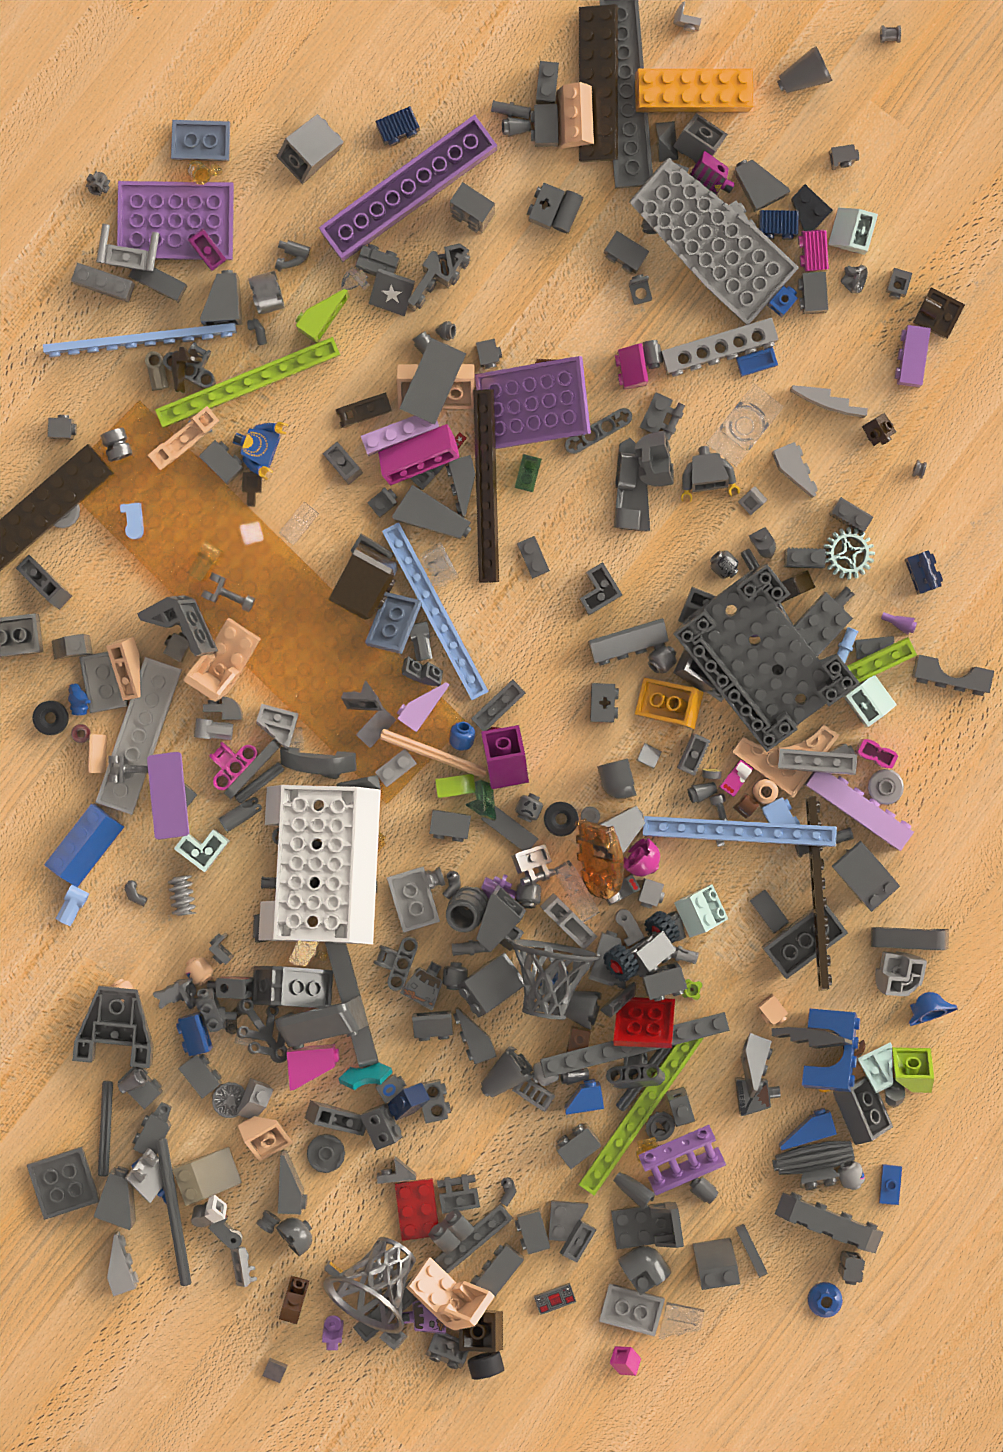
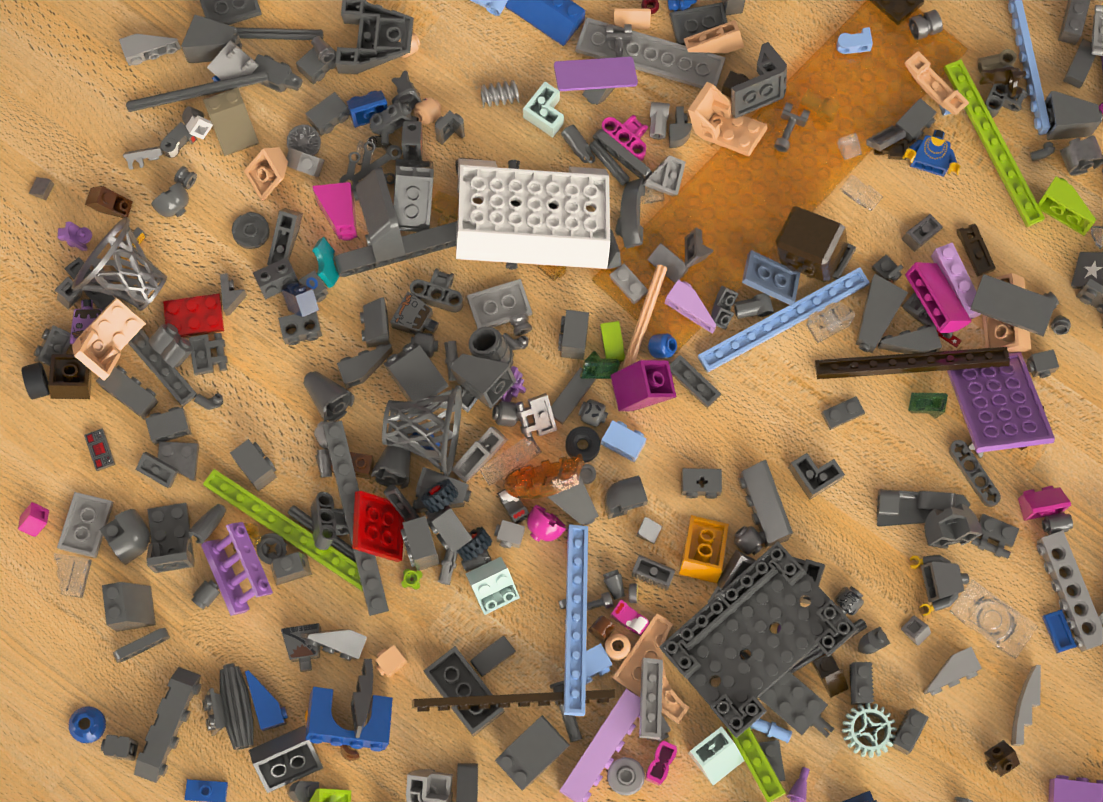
camera: 90 degrees right, 15 degrees down
dark grey arm [124,880,148,907] -> none
dark grey slope [278,1150,308,1215] -> none
light grey slope [512,1079,555,1112] -> none
blue slope [564,1079,604,1115] -> none
flat silver leg [615,909,645,946] -> none
light grey head [838,1160,865,1190] -> none
light aqua wing [858,1042,893,1093] -> none
none -> light blue brick [601,420,647,463]
none -> flat silver tile [866,125,906,151]

